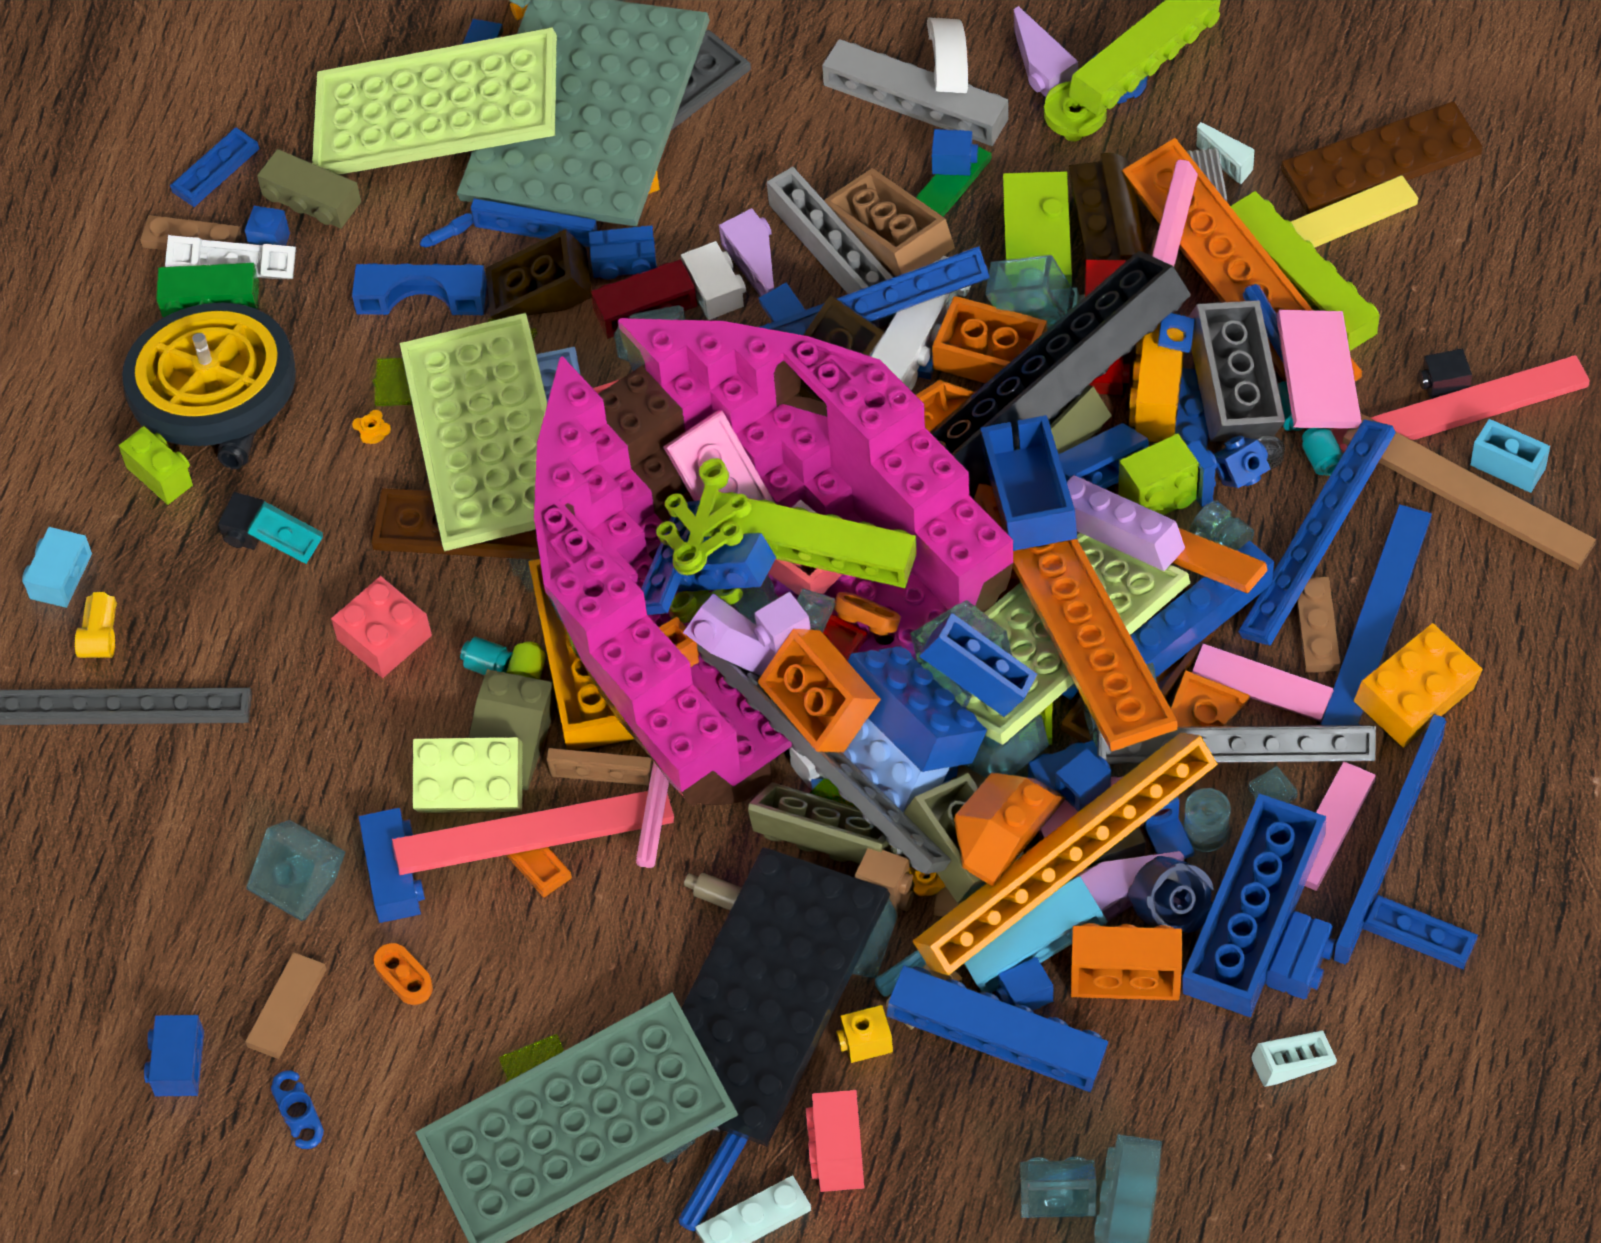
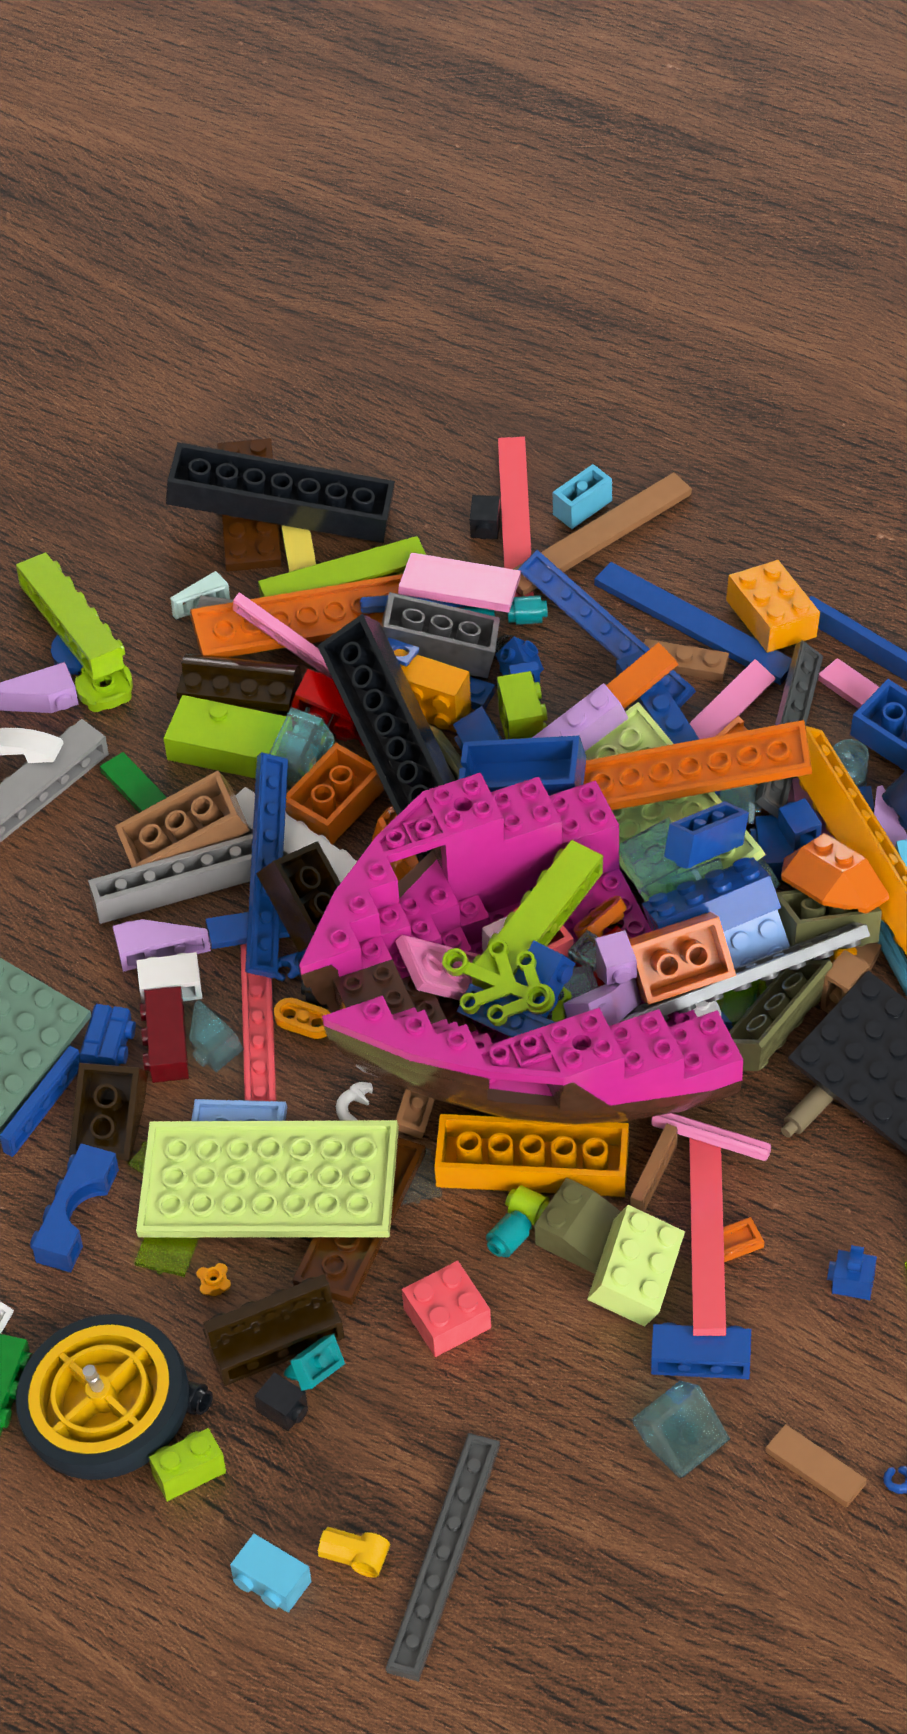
camera: 75 degrees left, 5 degrees down
blue brick [144,1015,204,1096] -> none
orange plate [374,943,433,1005] -> none
blue piece [420,213,474,248] -> none
blue brick [932,129,978,176] -> none
clear light blue wheel [1190,501,1254,551] -> none
clear light blue plate [1248,766,1298,803] -> none
none -> black brick [166,442,395,543]
none -> dark brown brick [203,1274,345,1386]
none -> blue brick [827,1245,877,1300]

